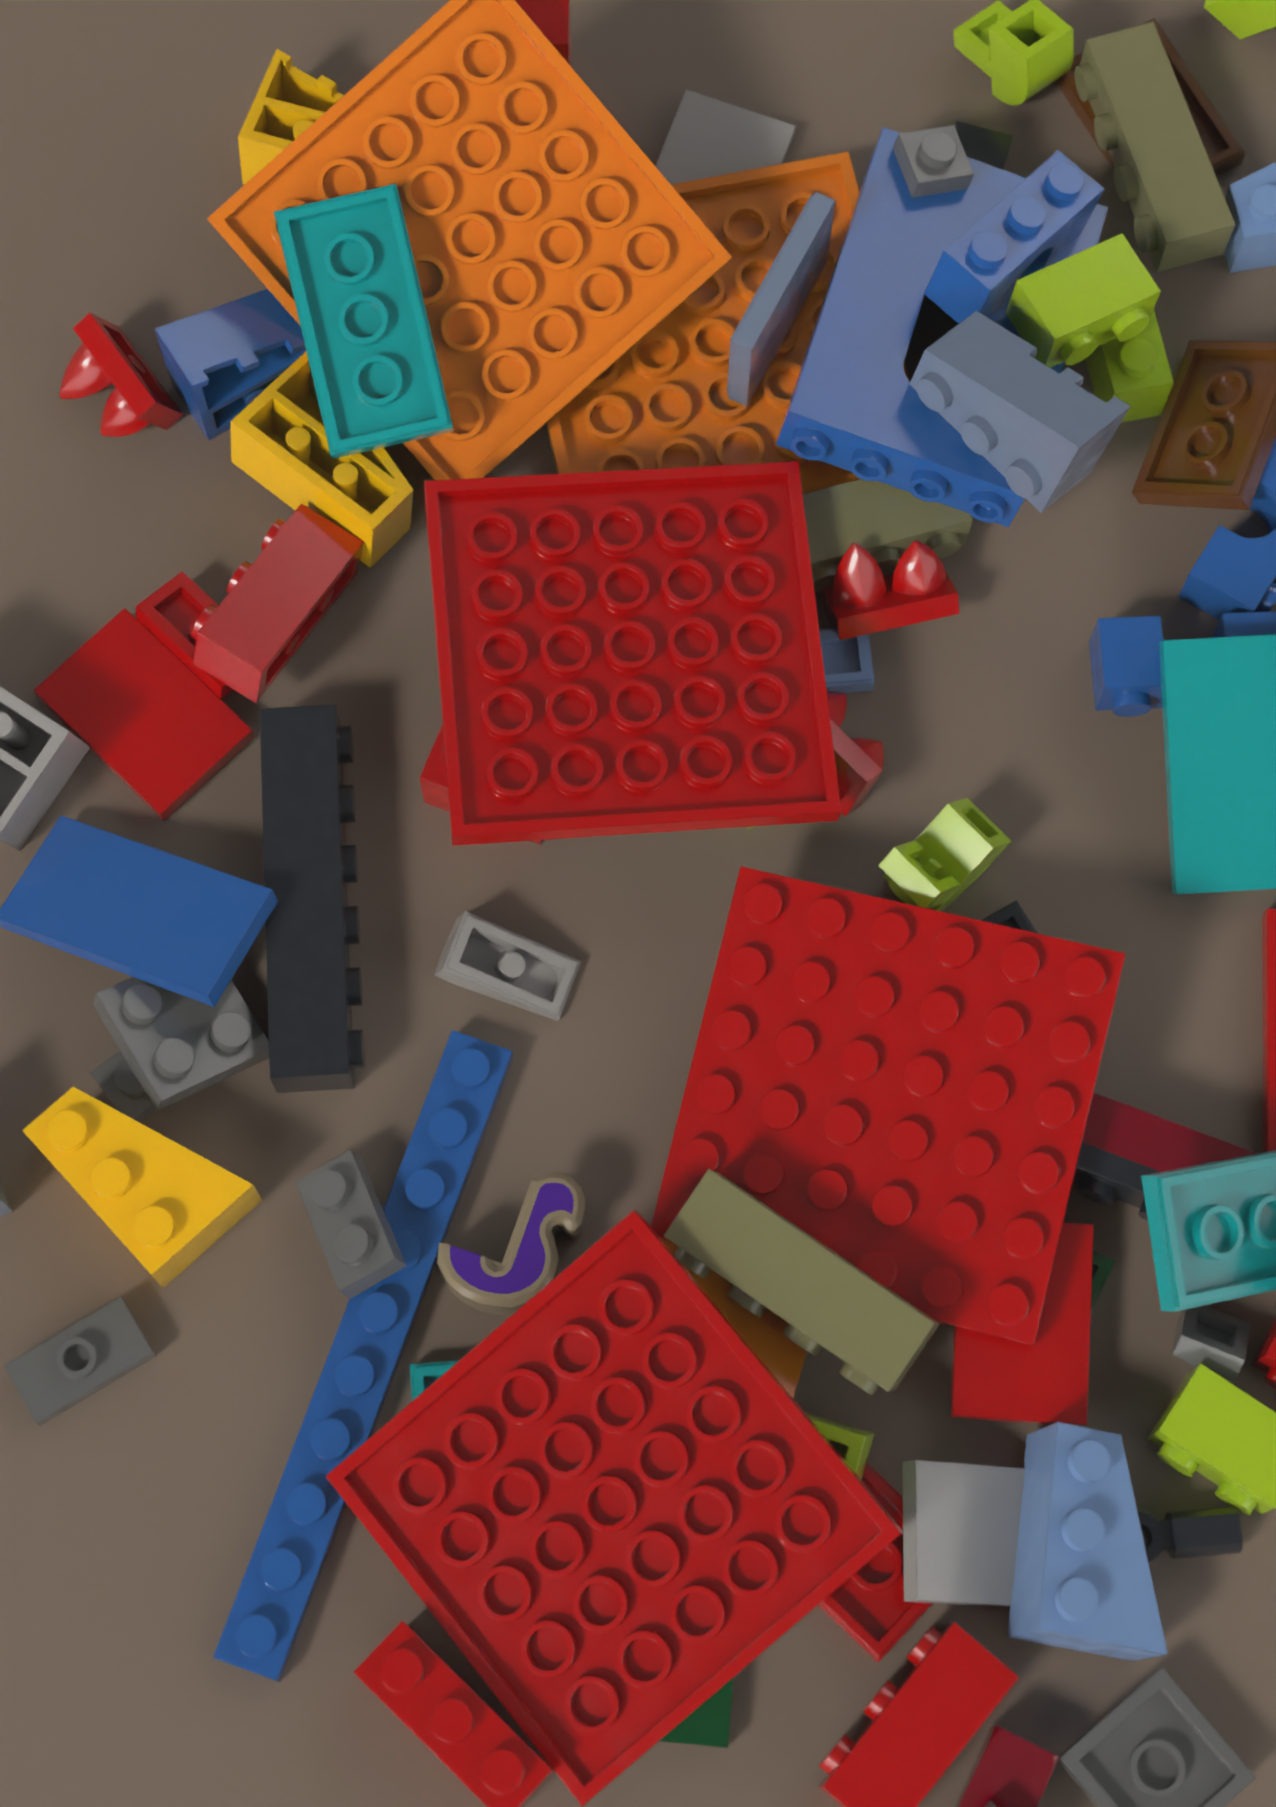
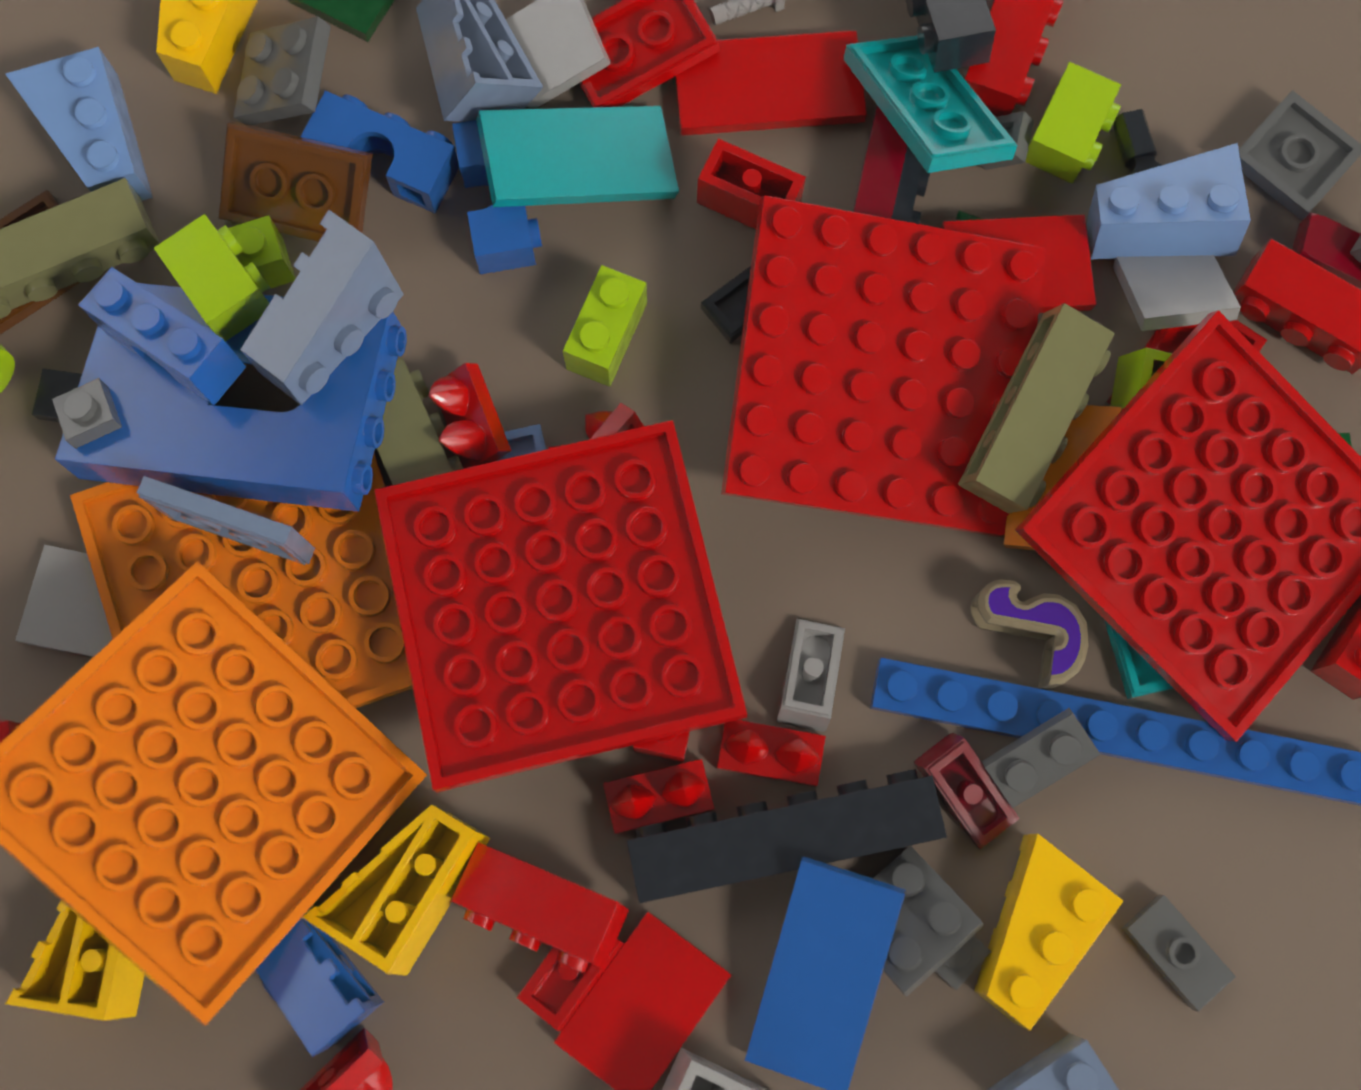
camera: 100 degrees left, 5 degrees up
teal tile [274,184,454,459] -> none
lime brick [878,798,1012,911] -> none
none -> lime brick [563,265,647,387]
none -> red tile [603,759,714,834]
none -> red brick [696,138,806,229]
none -> red tile [717,720,826,787]
none -> dark red slope [914,733,1020,849]

